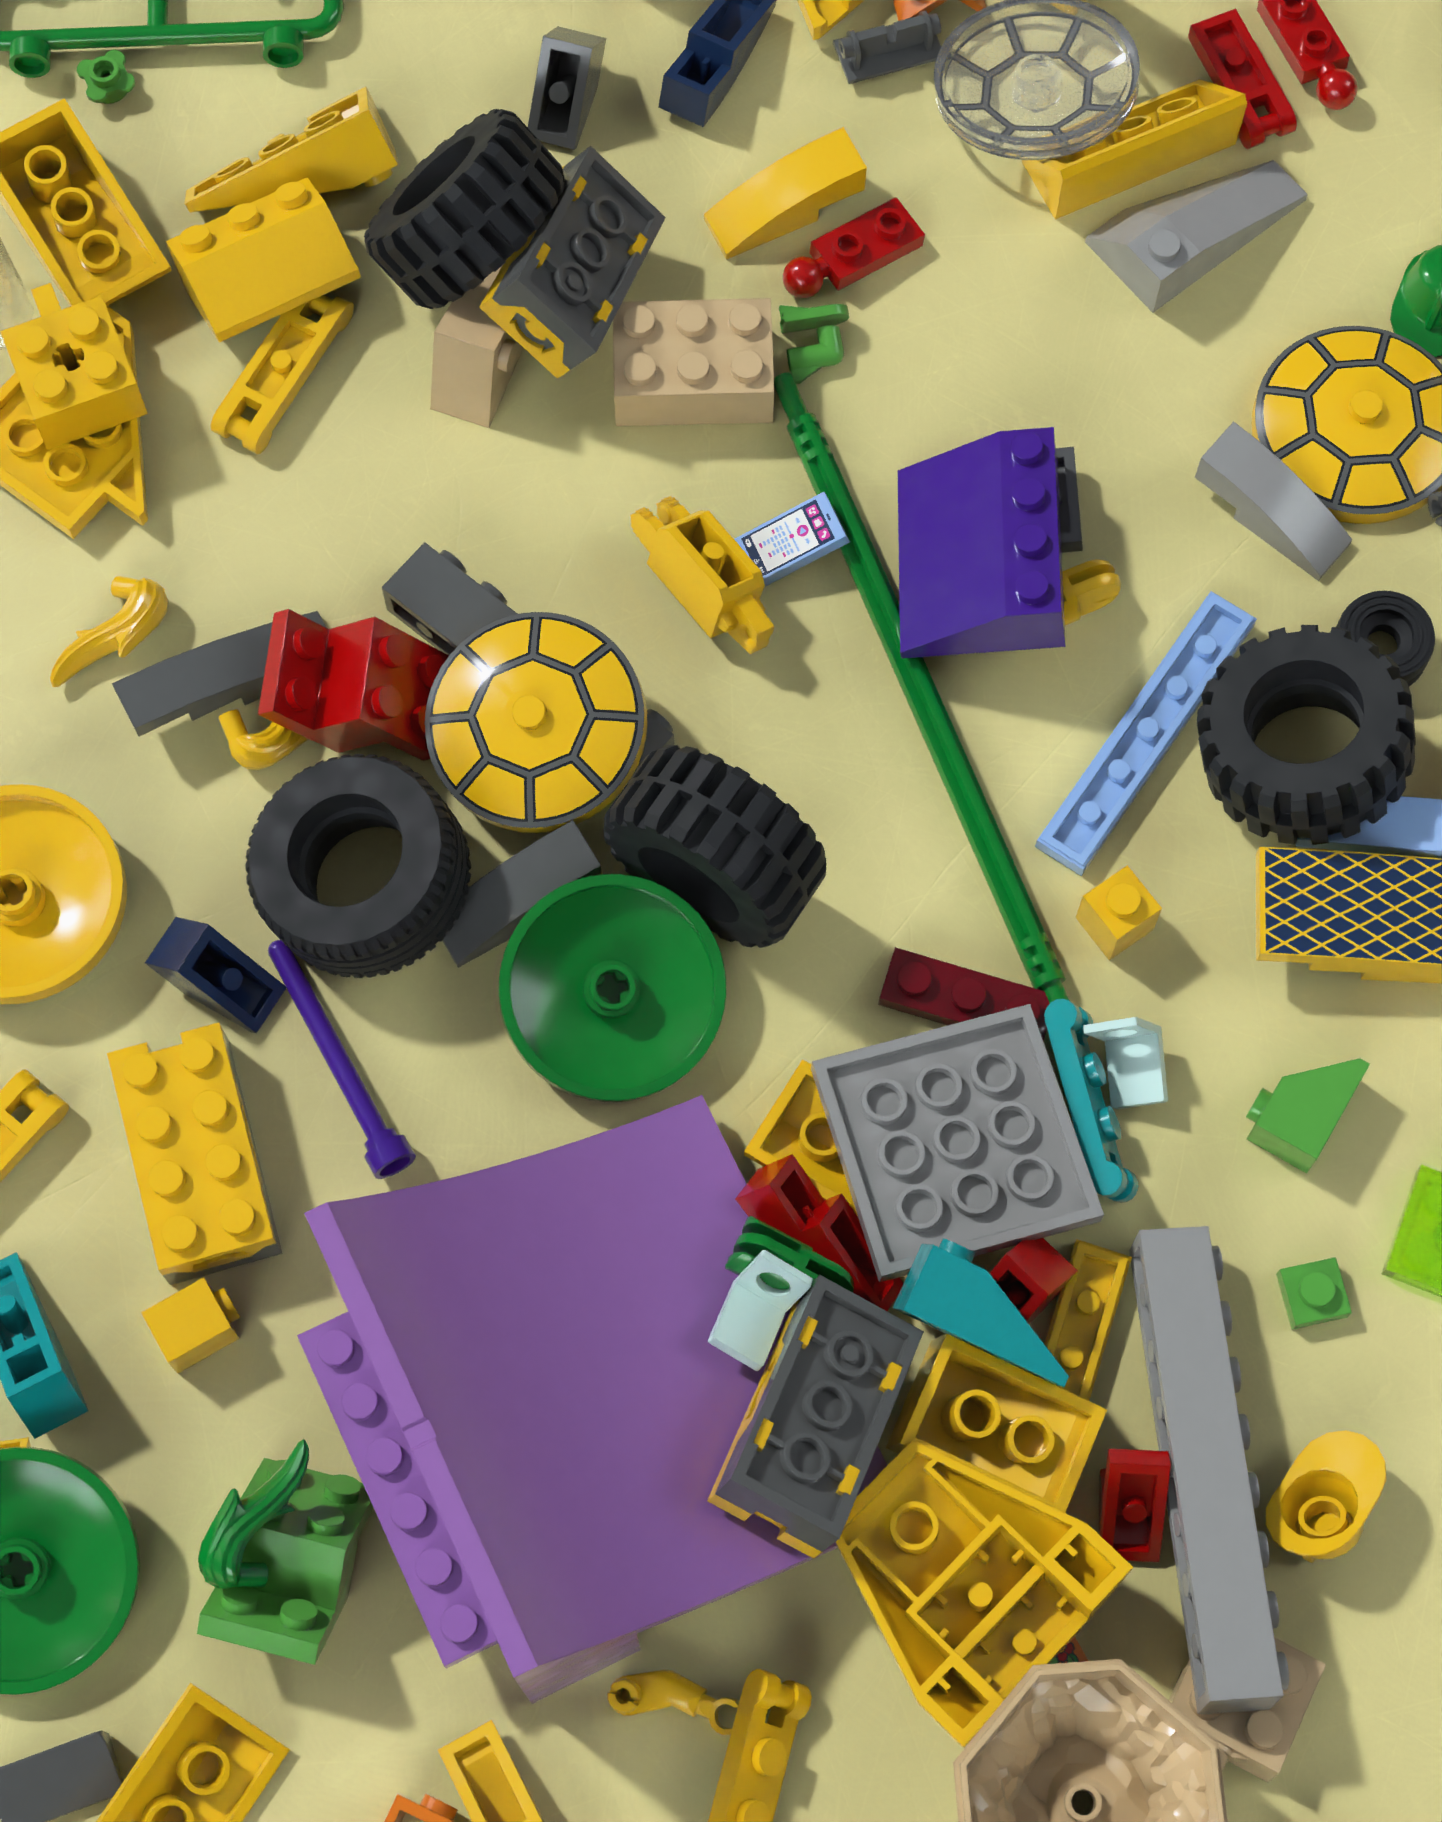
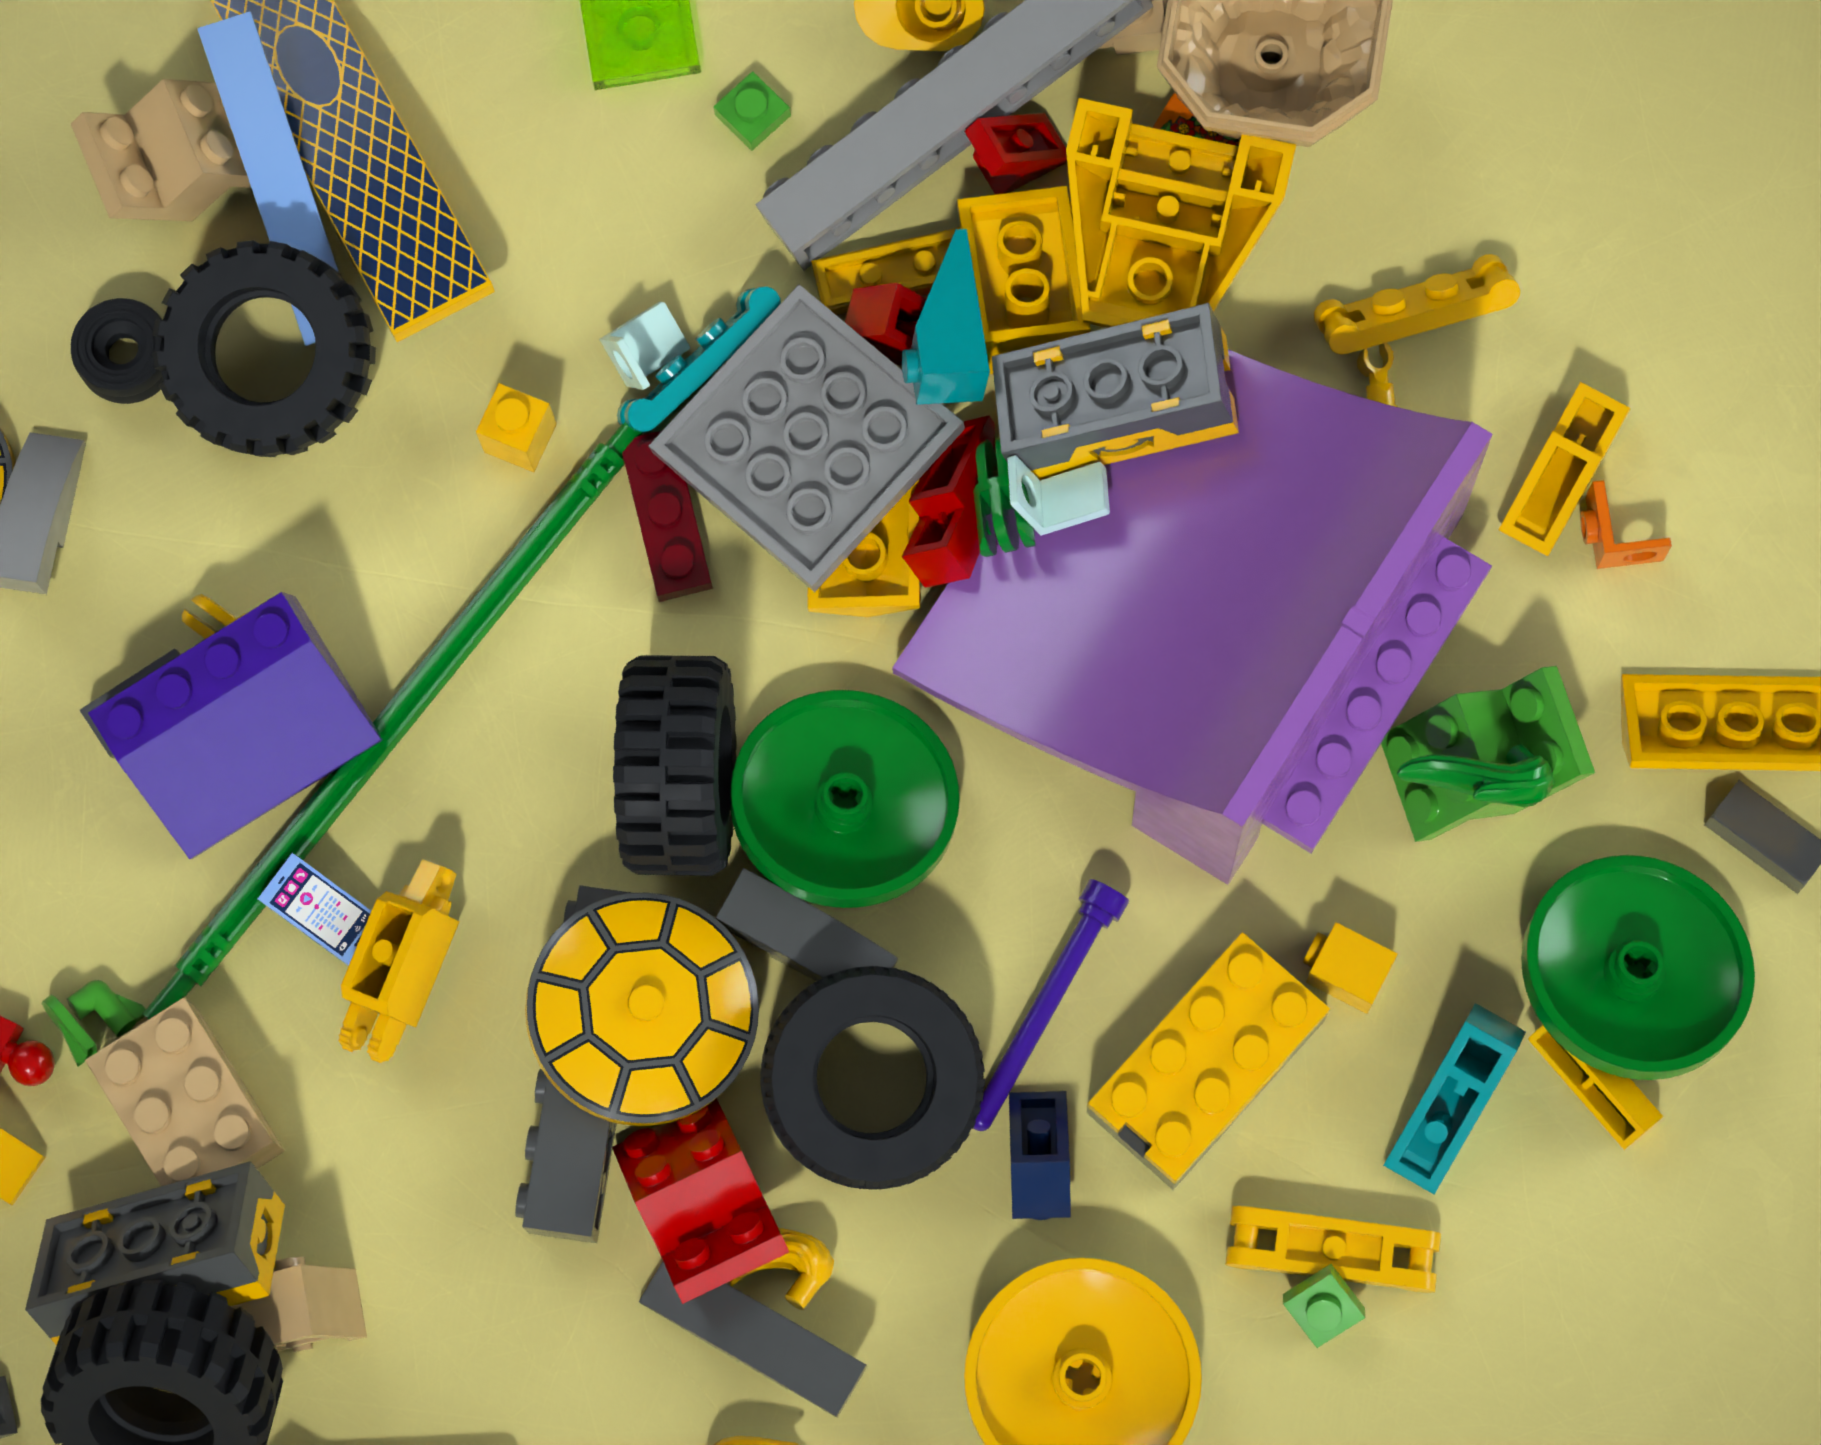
camera: 115 degrees left, 5 degrees up
light blue tile [1035,591,1257,876] -> none
bright green slope [1246,1058,1370,1173] -> none

